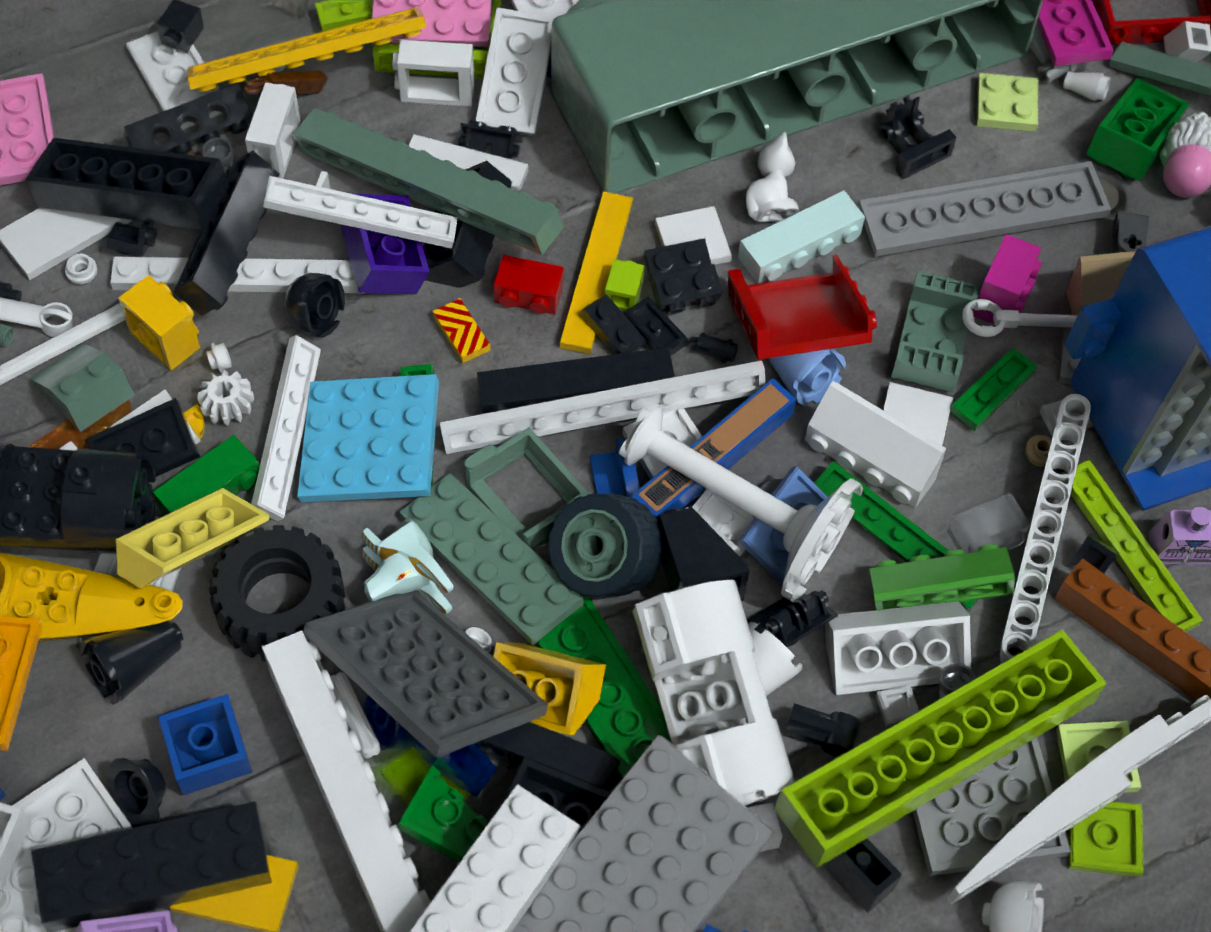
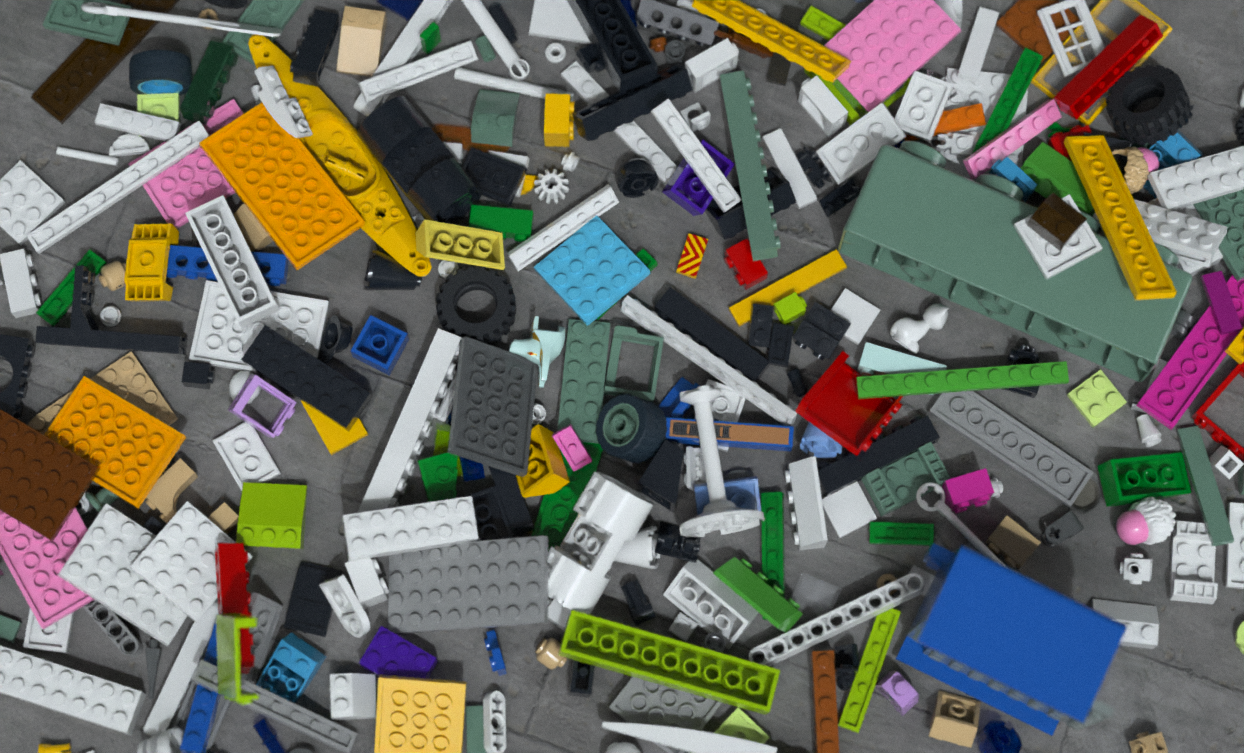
camera: 50 degrees right, 15 degrees up
none -> white plate [438,260,459,279]
none -> tan head [535,637,568,670]
none -> dark pink plate [552,424,592,471]
none -> clear smoke tile [766,5,804,86]
none -> black brick [817,416,940,497]
none -> black hinge [819,178,861,217]
none -> black hinge [835,665,858,691]
none -> bright green plate [856,361,1069,399]

